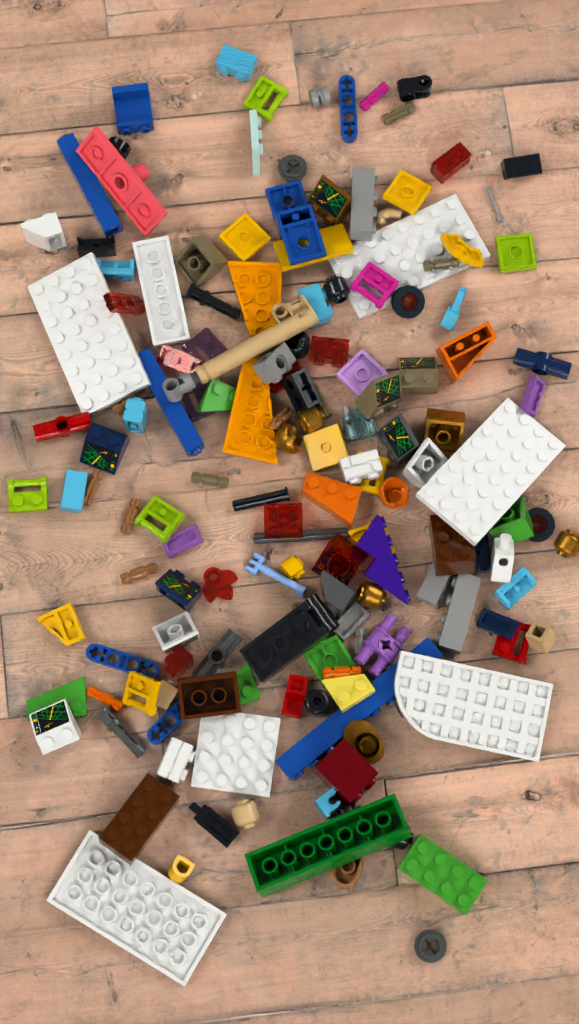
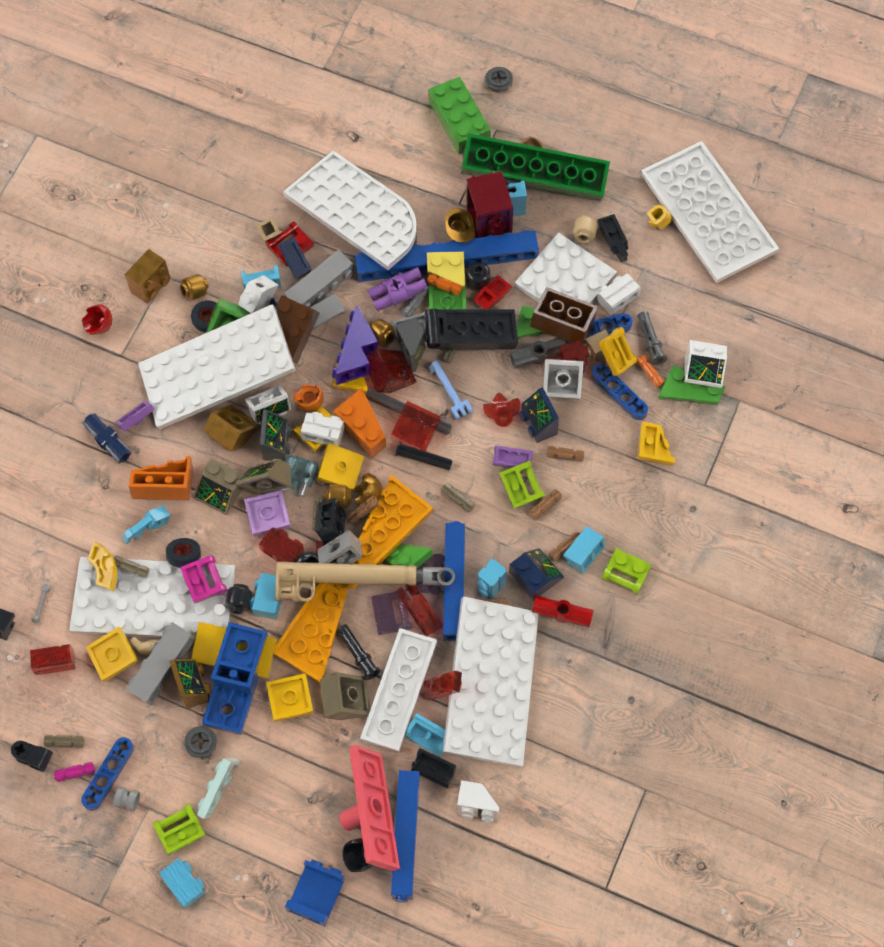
camera: 145 degrees left, 10 degrees down
reddish brown brick [99,773,180,866] -> none
yellow plate [279,555,306,580] -> none
lime plate [495,233,537,273] -> none

